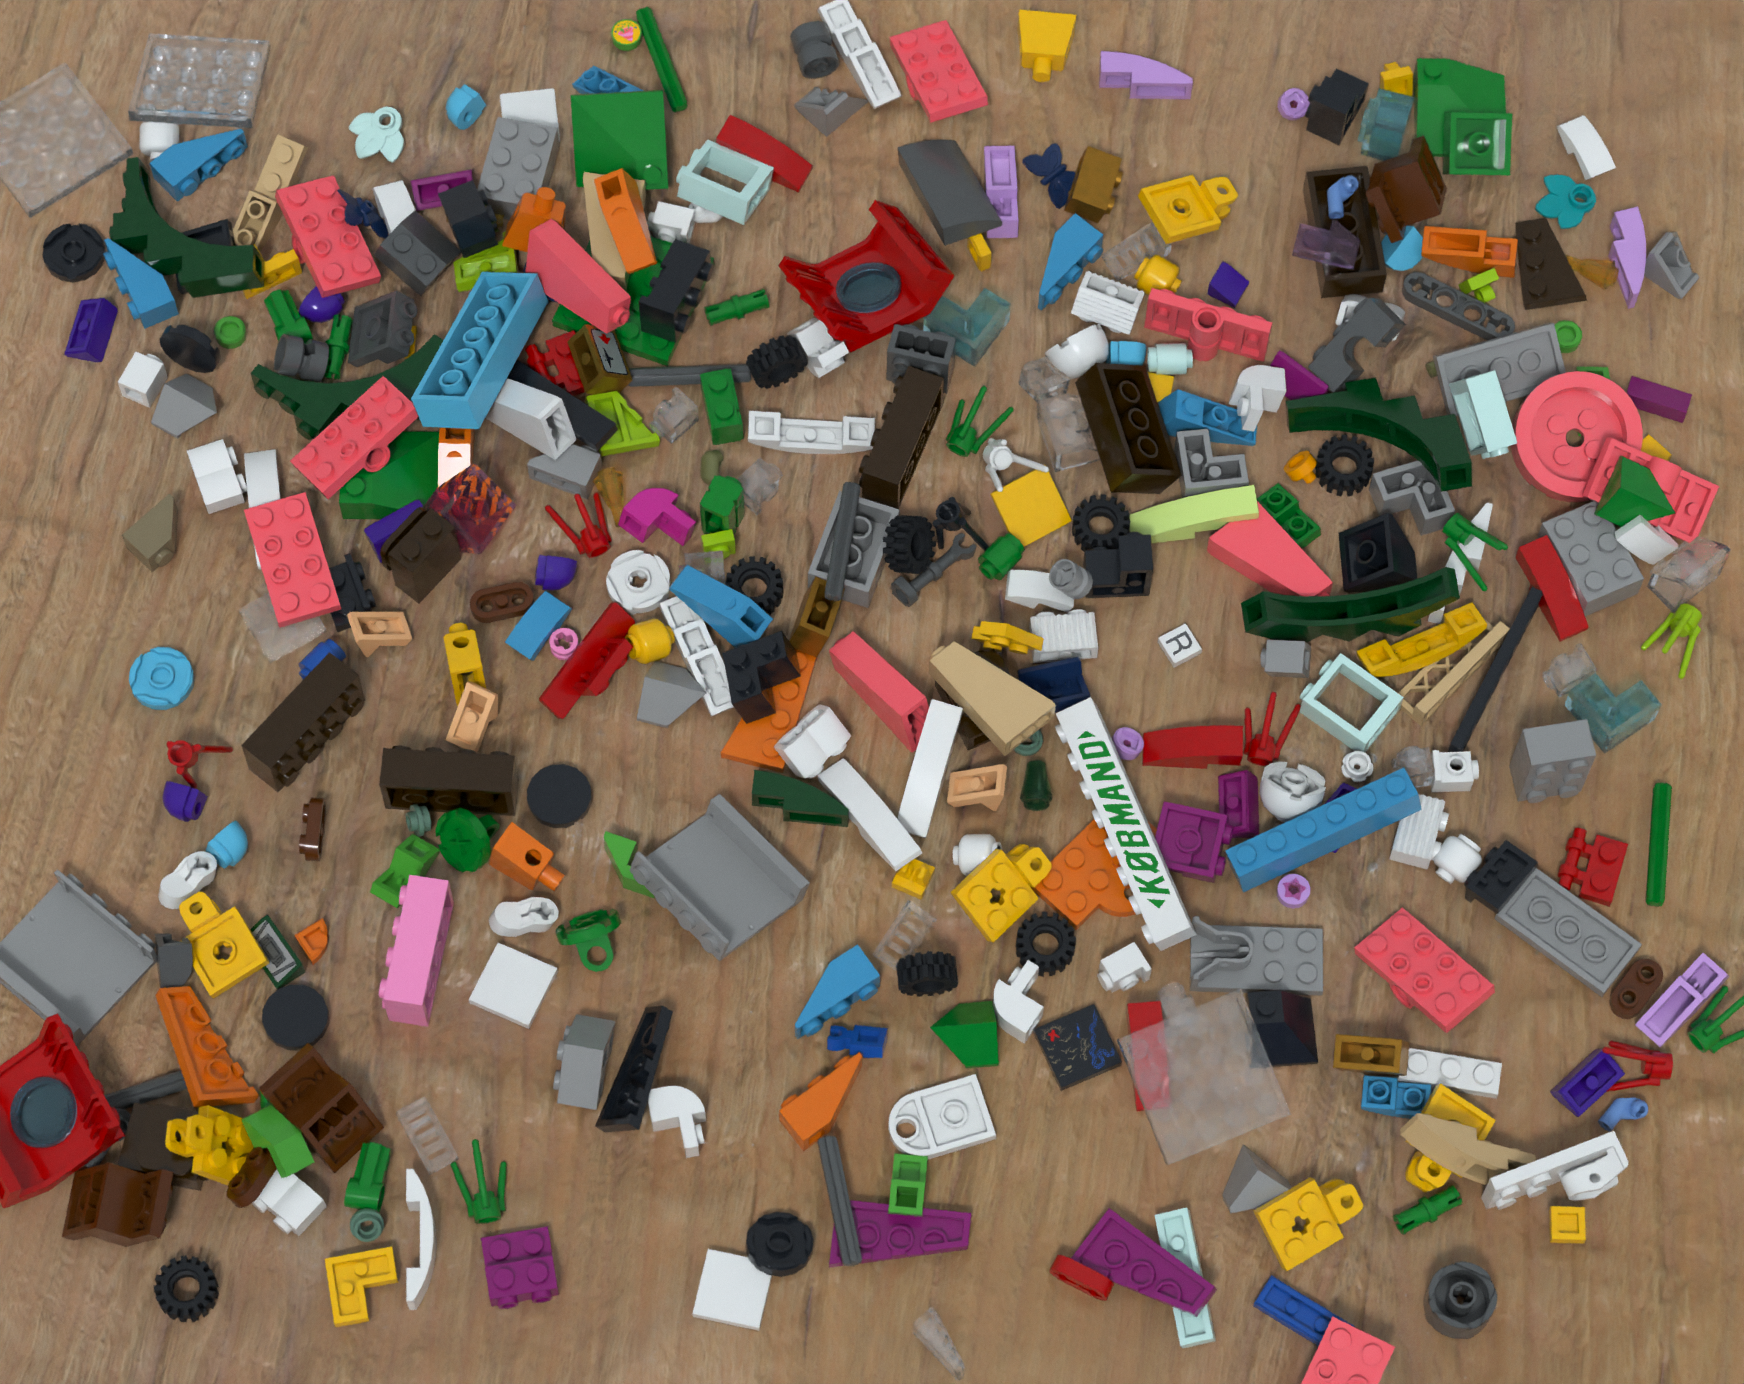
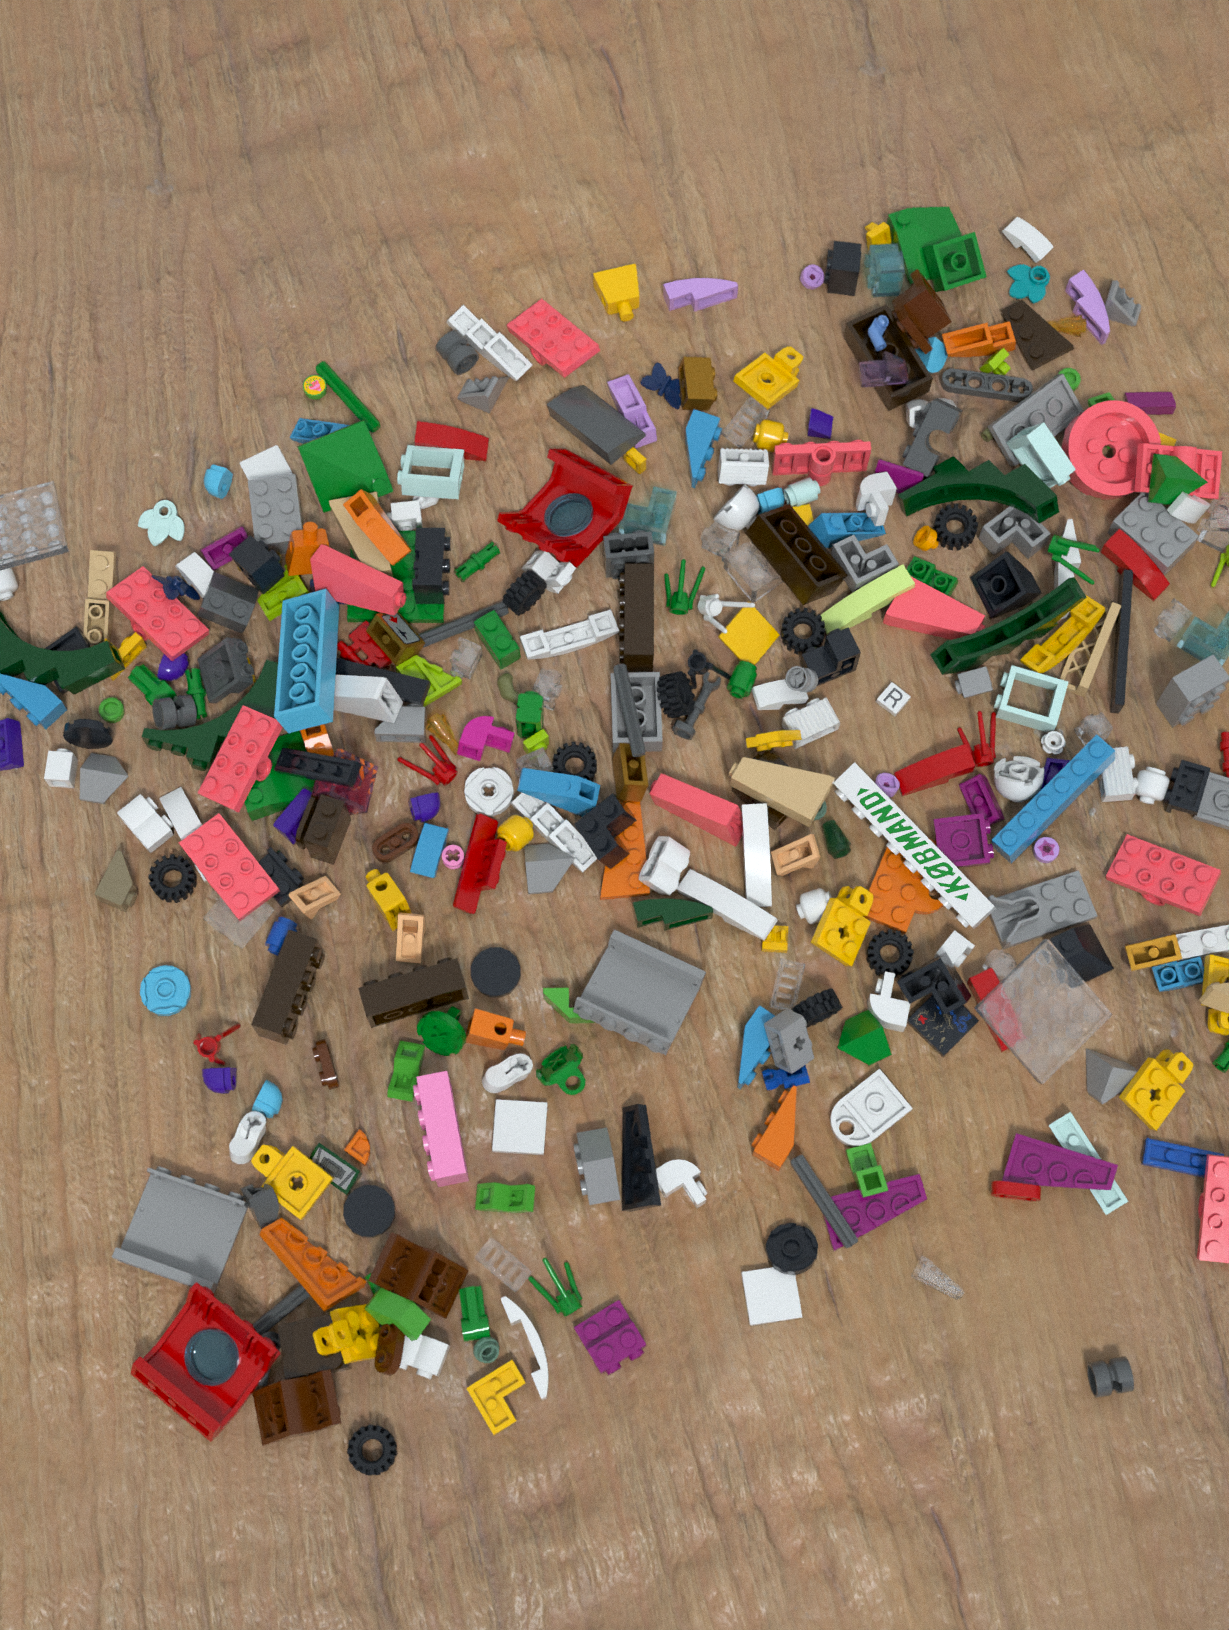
camera: 20 degrees left, 5 degrees up
dark azure slope [149,129,248,202] -> none
sand green plate [405,804,431,837] -> none
dark blue bracket [1017,657,1091,713] -> none
white brick [1428,750,1479,793] -> none
none -> black tyre [148,854,197,903]
none -> black tile [274,748,362,788]
none -> bright green slope [475,1182,535,1213]
none -> light grey brick [764,1009,814,1074]
none -> black brick [897,952,971,1014]

